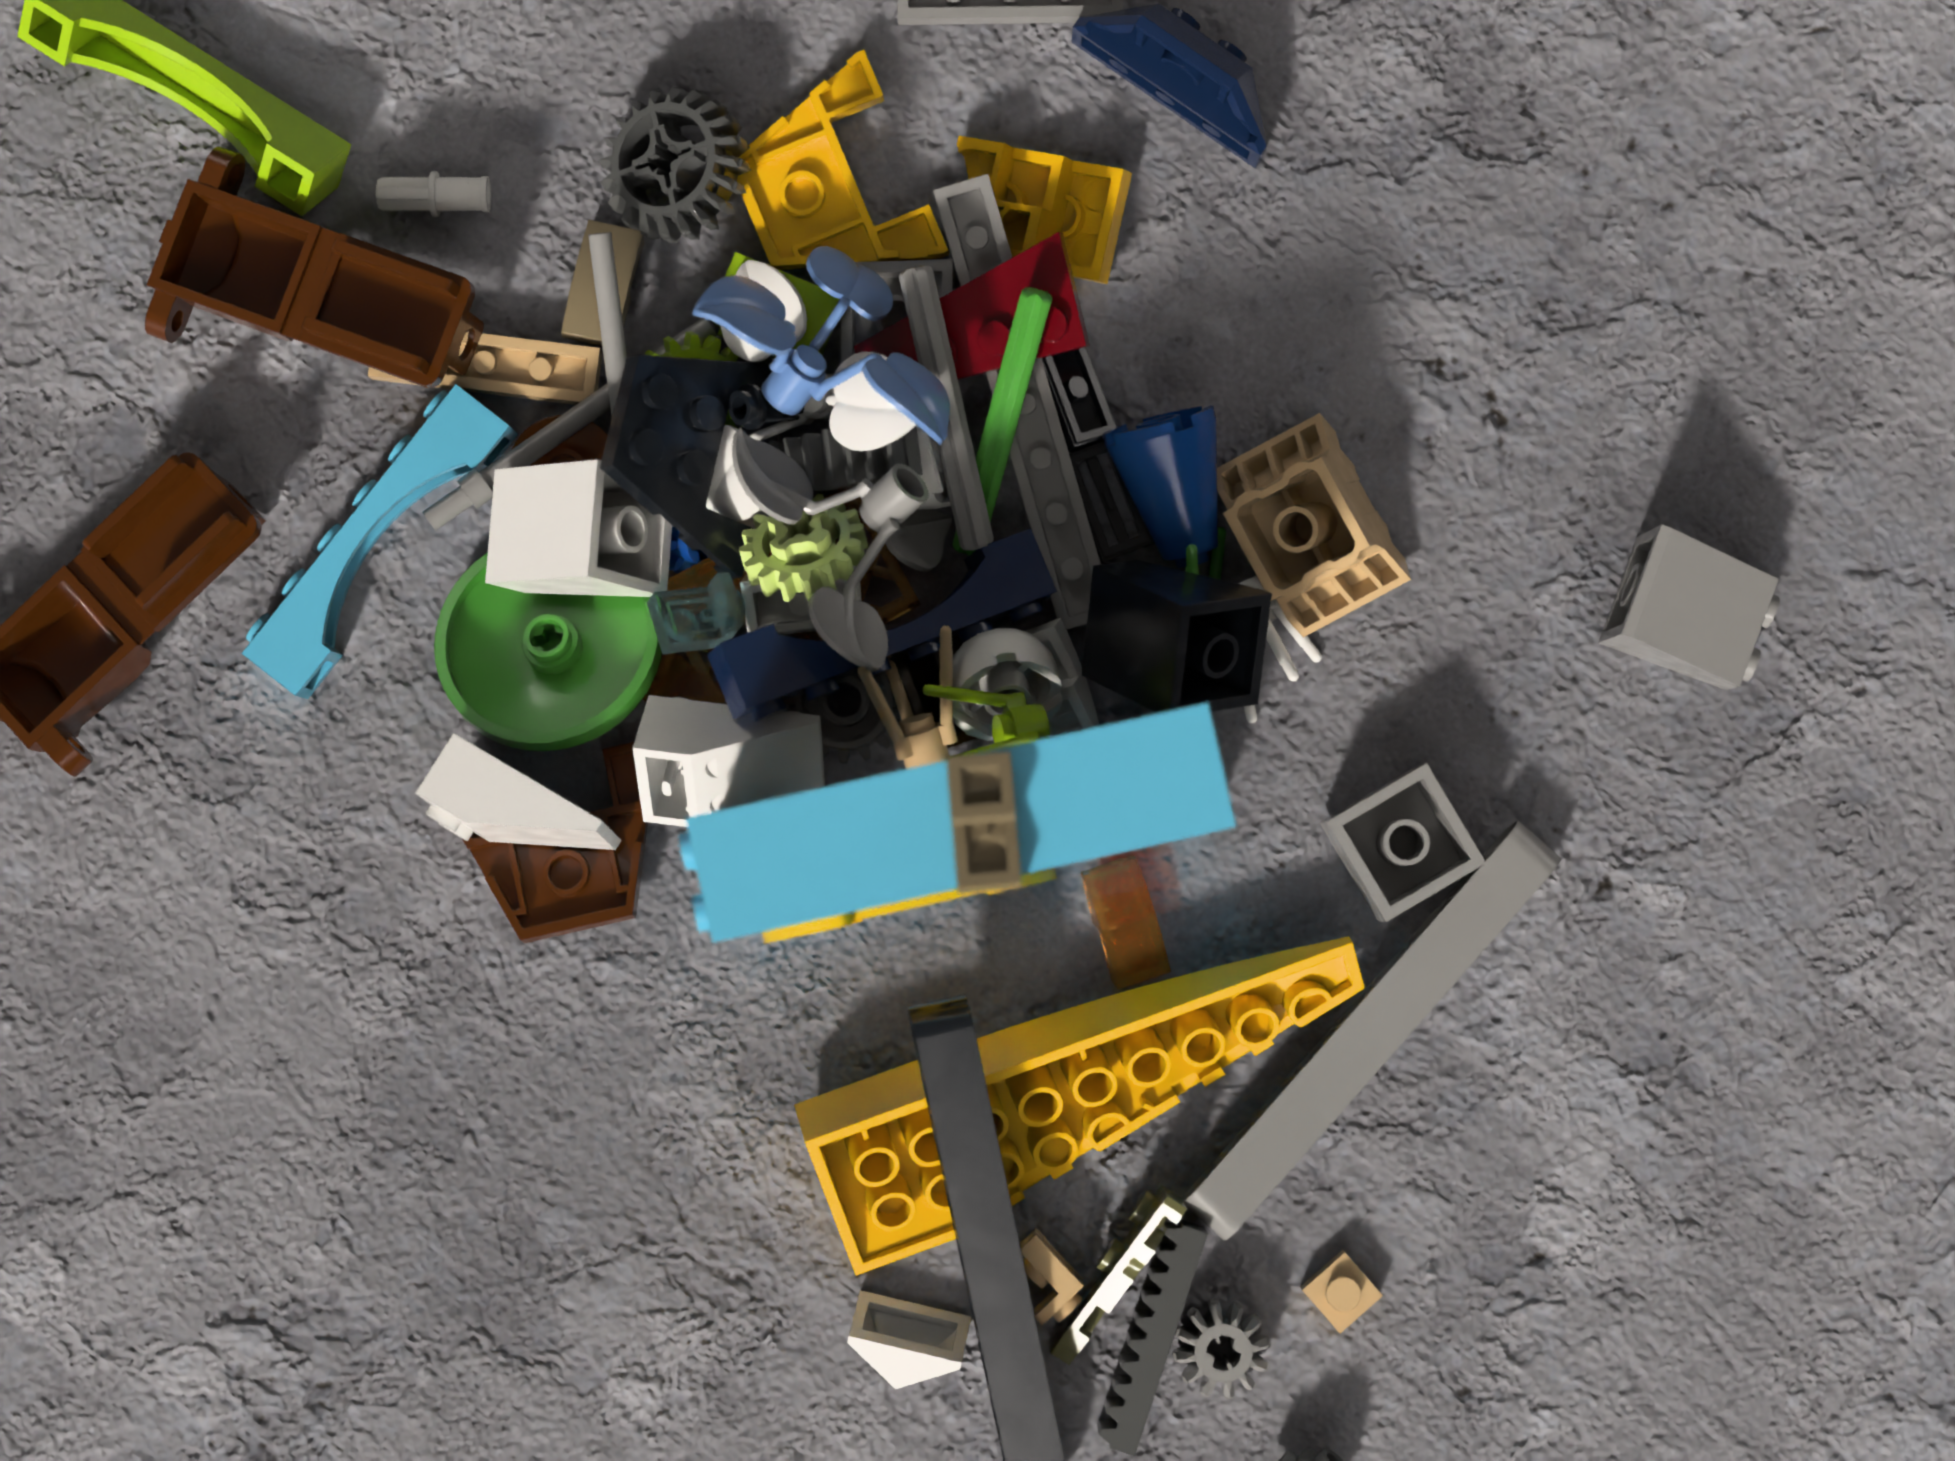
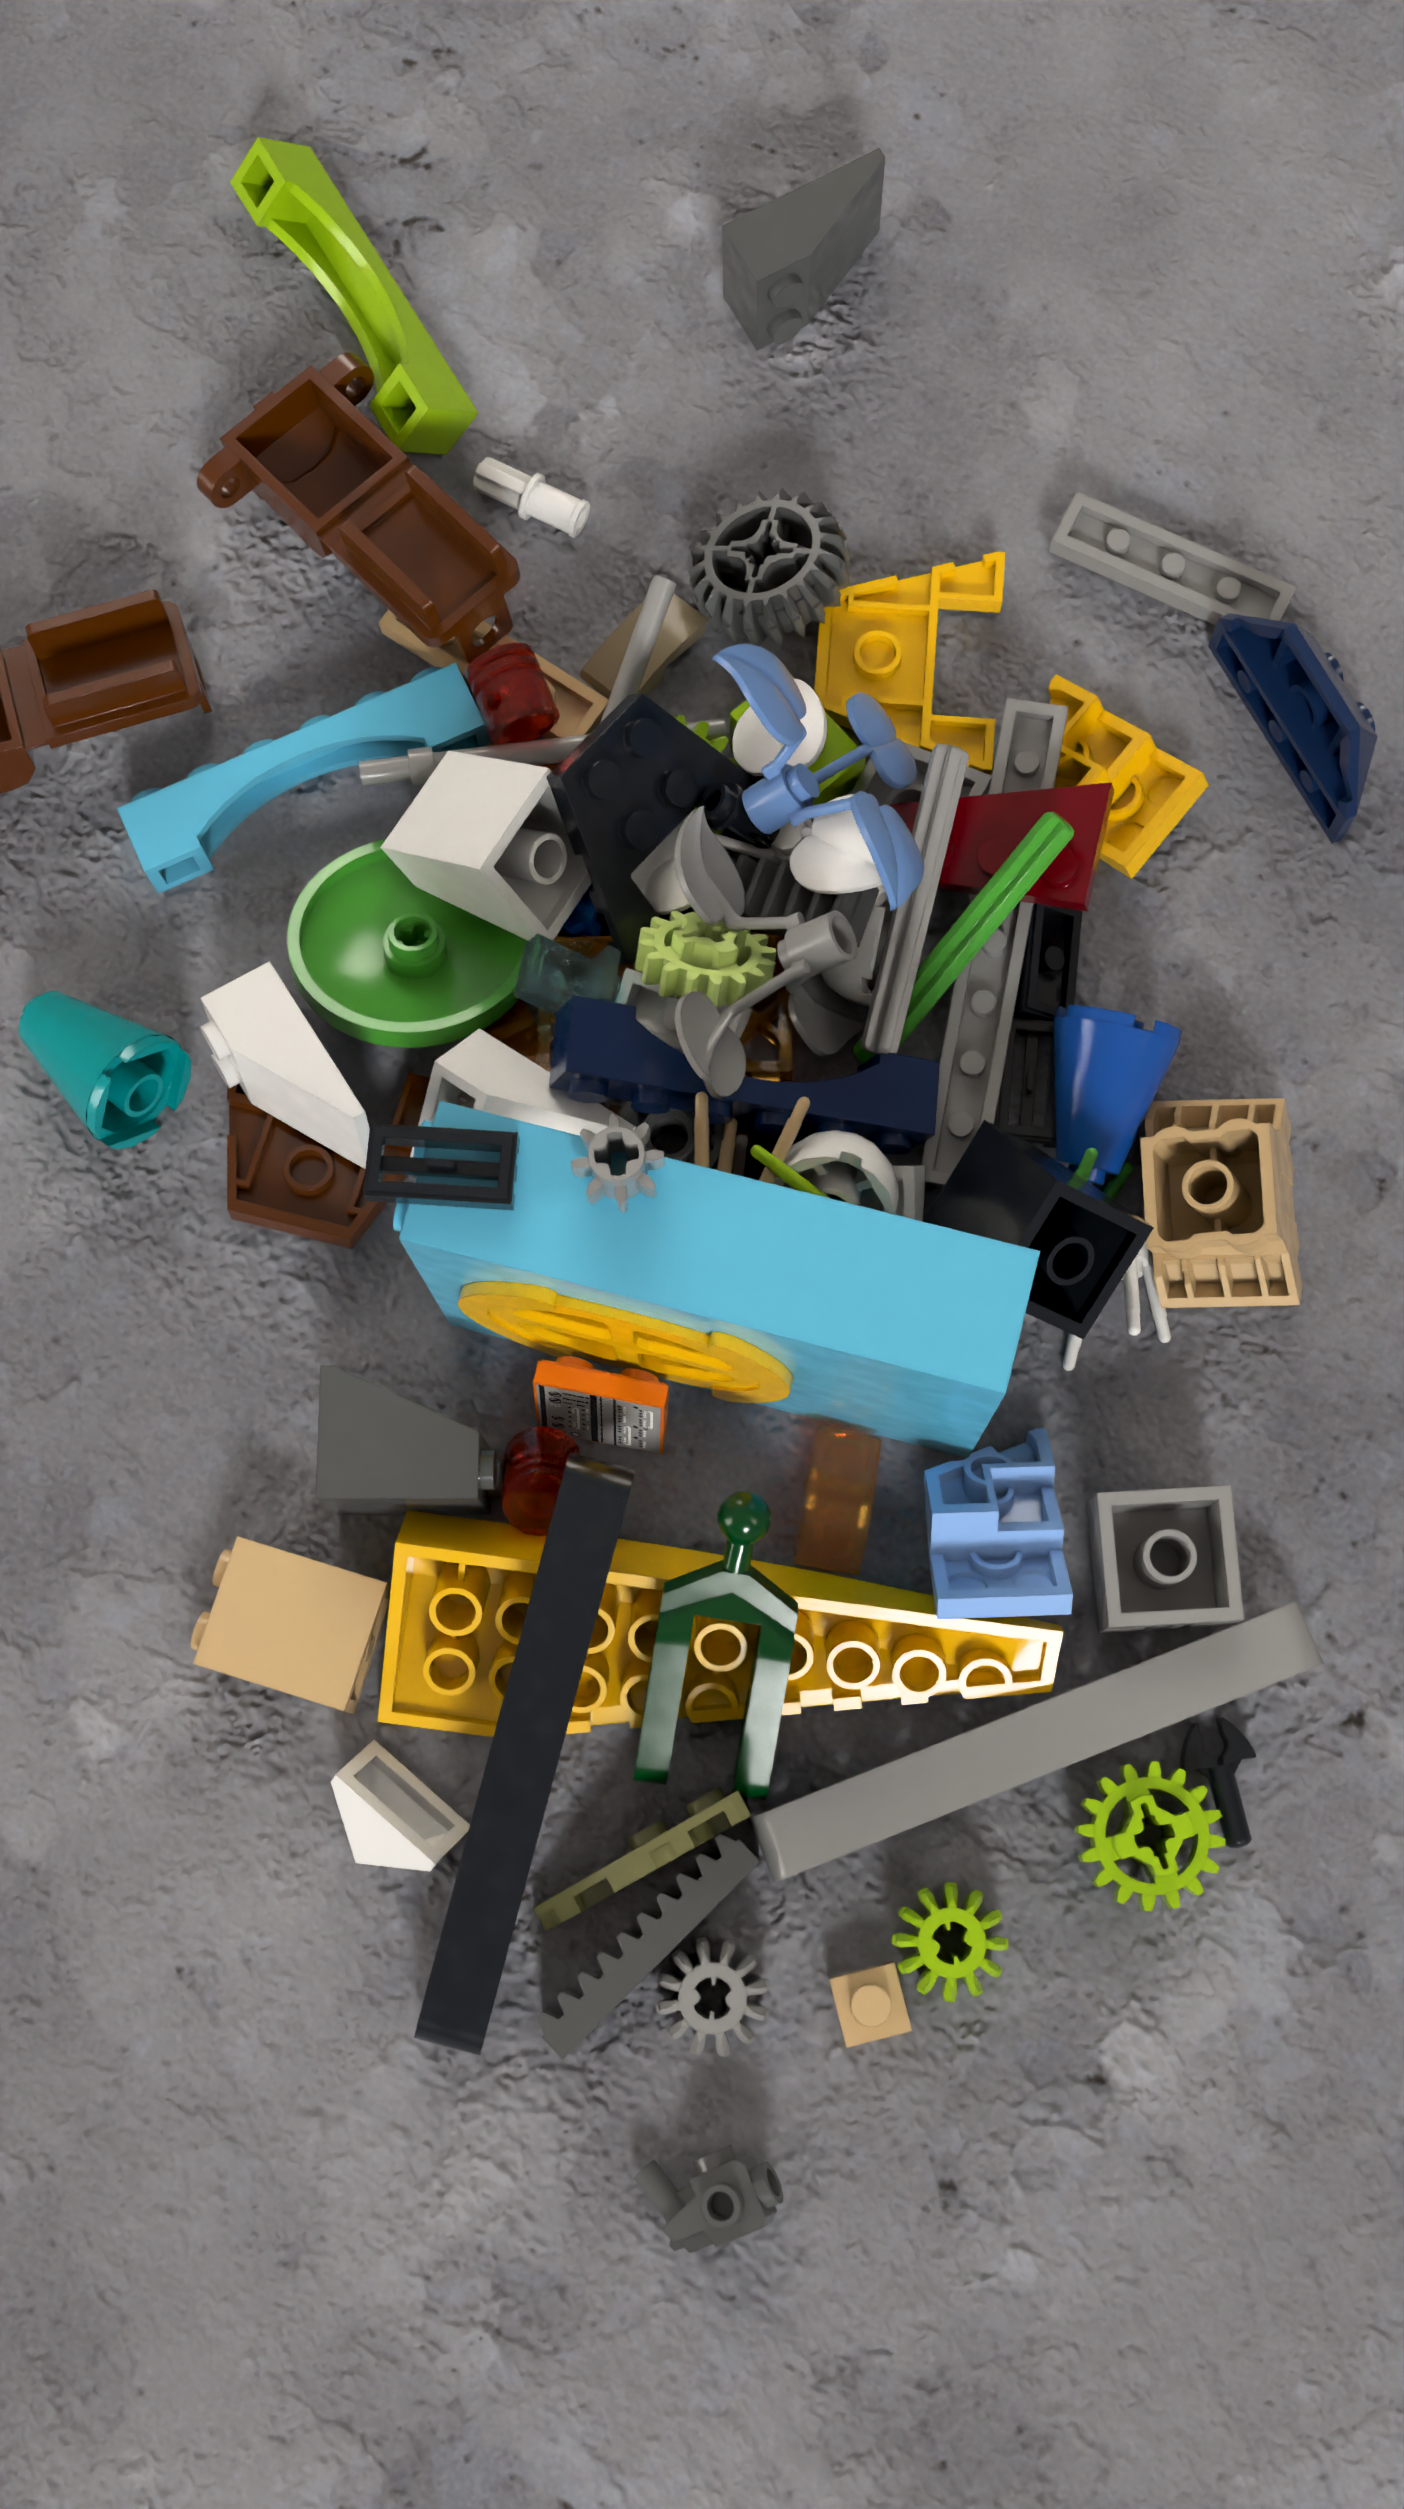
camera: 25 degrees right, 10 degrees down
dark tan slope [946,752,1022,894] -> none
tan bracket [1020,1228,1084,1325] -> none
none -> teal cone [18,991,191,1149]
none -> tan panel [191,1536,391,1714]
none -> dark grey slope [316,1366,503,1515]
none -> black tile [363,1123,520,1210]
none -> clear red piece [465,642,560,745]
none -> clear red piece [502,1426,580,1536]
none -> tile [533,1356,669,1455]
none -> light grey gear [571,1114,665,1213]
none -> dark green piece [633,1490,798,1800]
none -> lime gear [891,1882,1008,2002]
none -> light blue slope [924,1428,1073,1619]
none -> lime gear [1074,1761,1226,1912]
none -> black bar [1180,1717,1256,1848]

